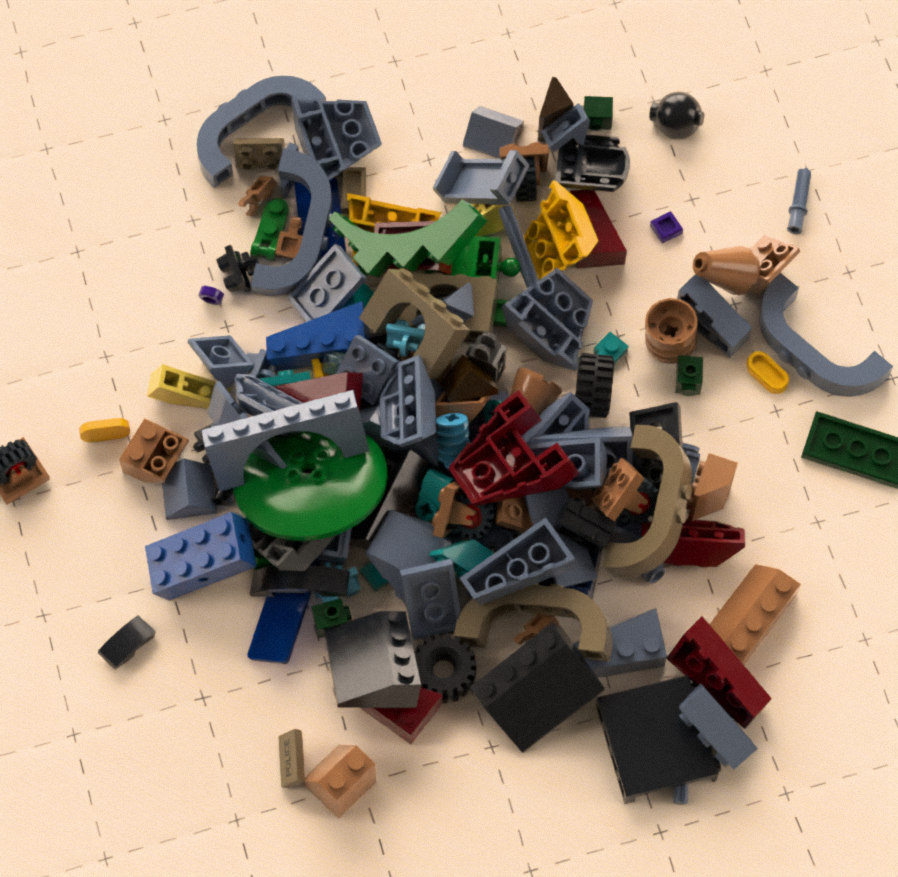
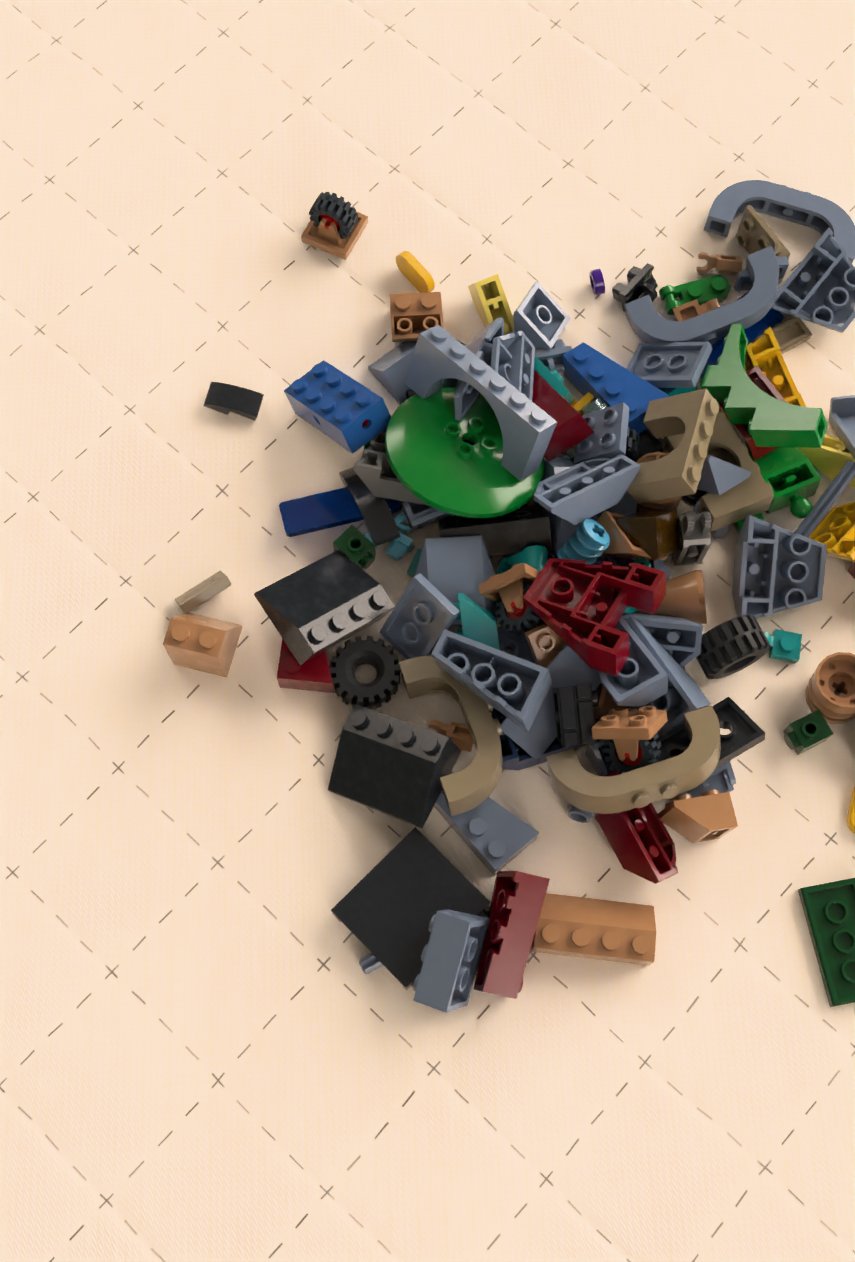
camera: 60 degrees right, 5 degrees up
medium azure hips [386,319,425,357] -> none

